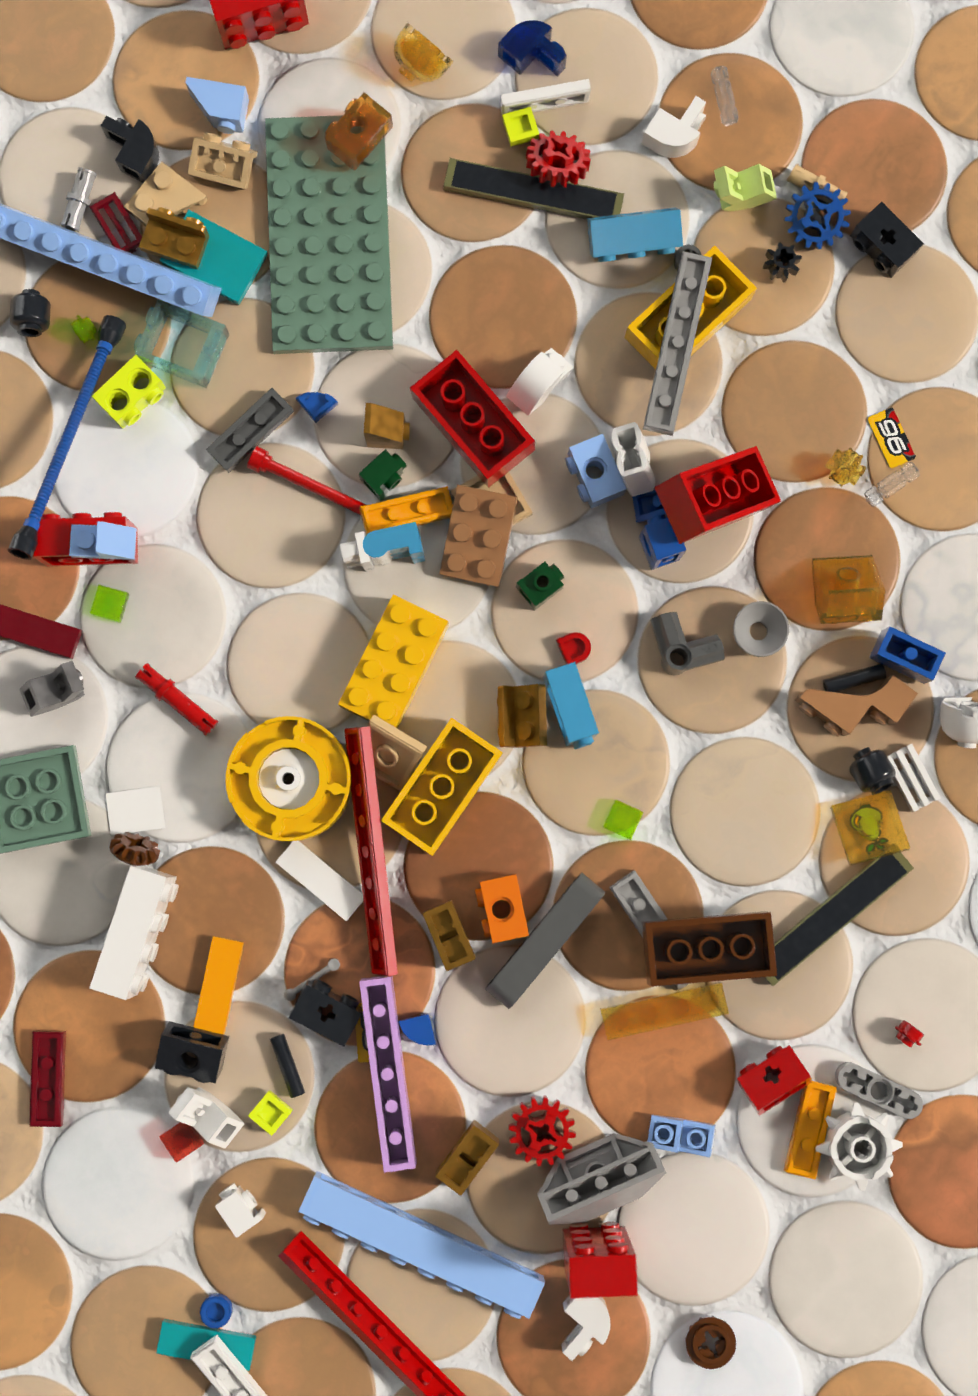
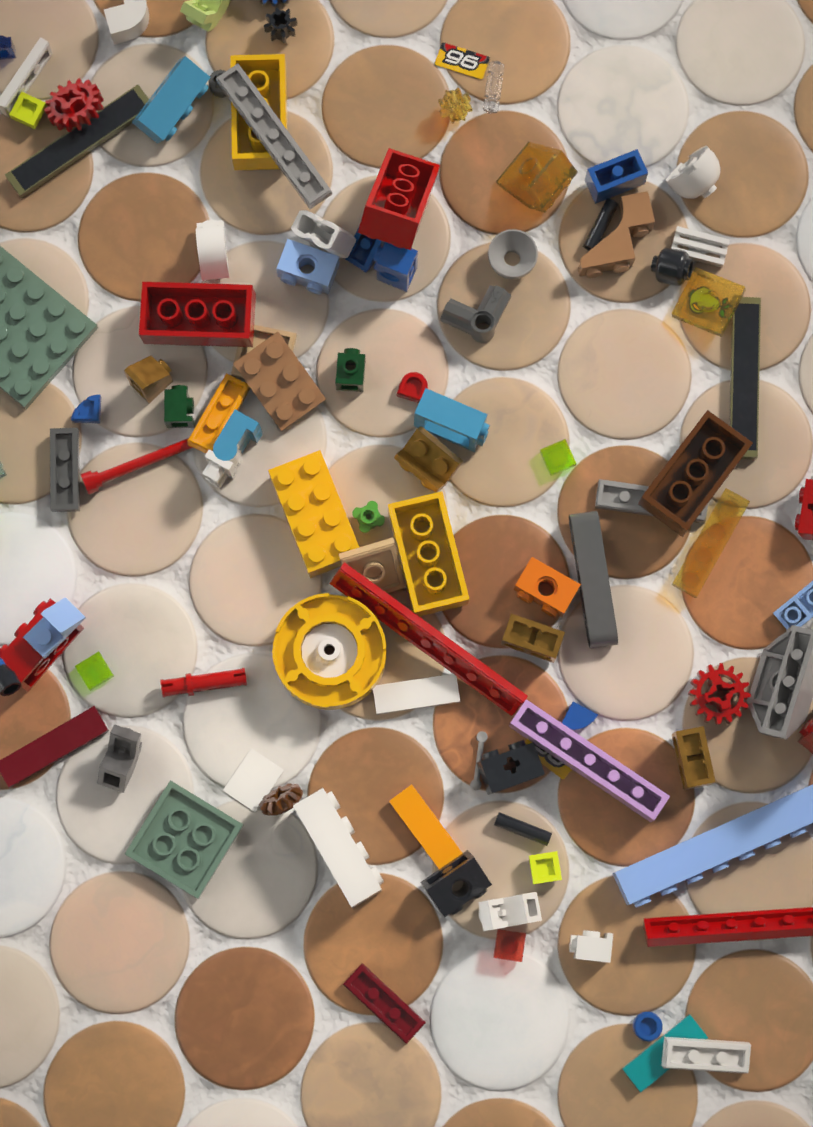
camera: 45 degrees left, 5 degrees down
none -> bright green plate [352,501,385,533]

